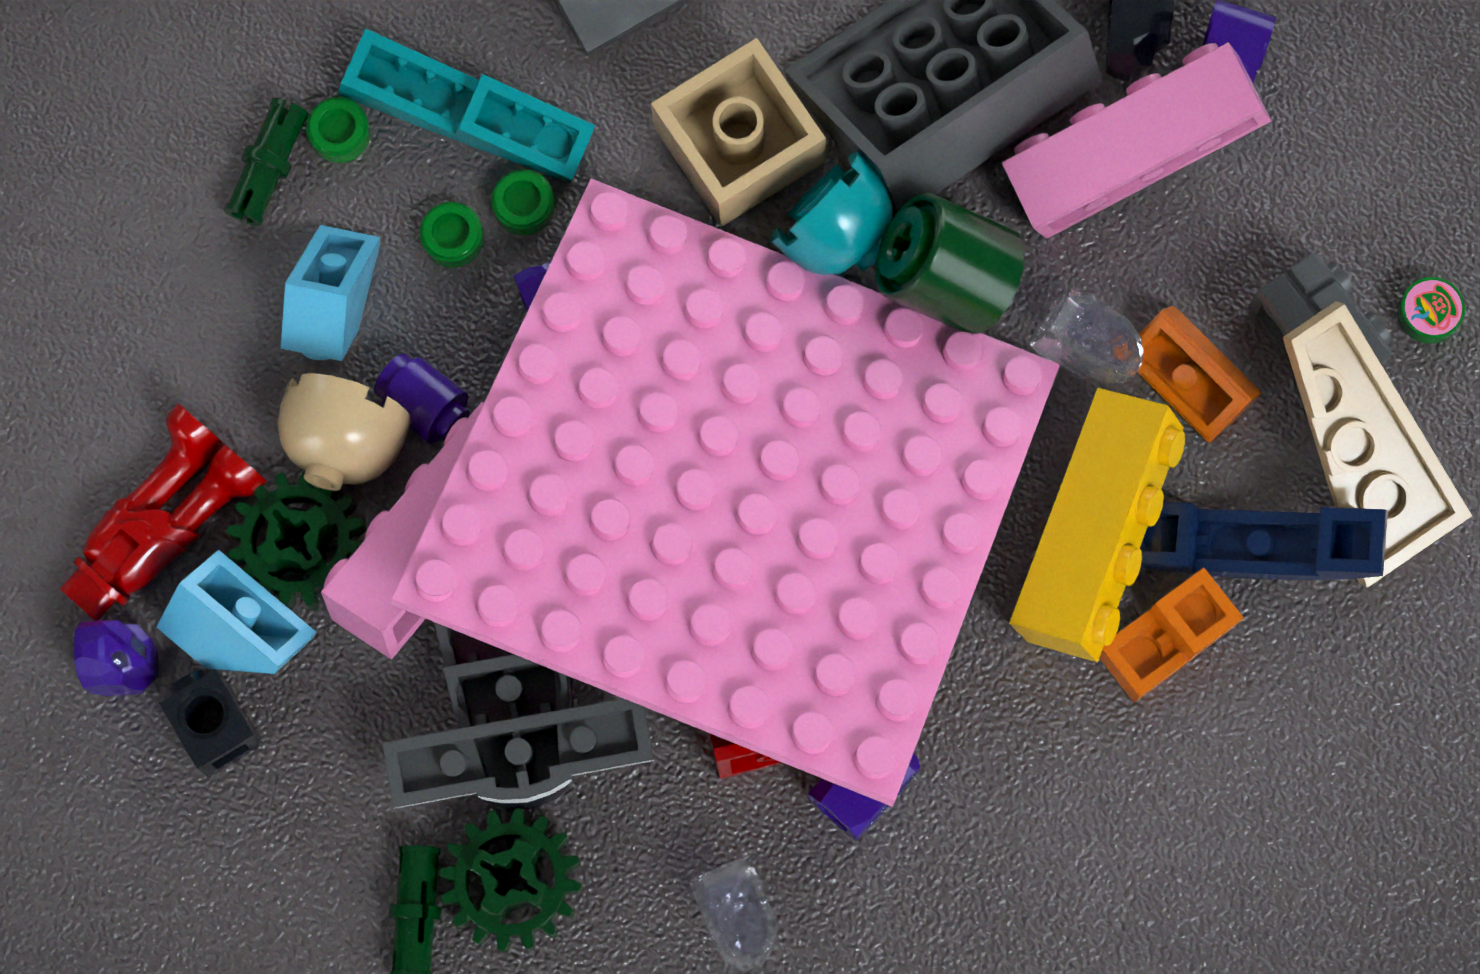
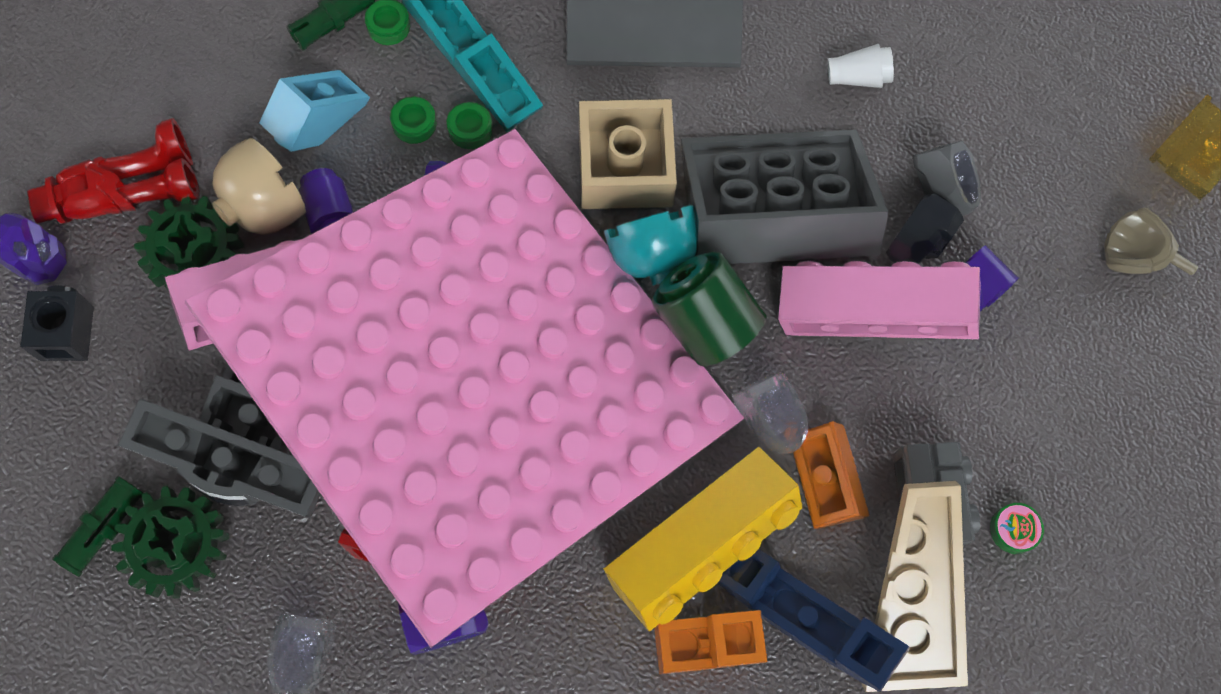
camera: 20 degrees right, 5 degrees down
medium azure slope [156,550,316,674] -> none

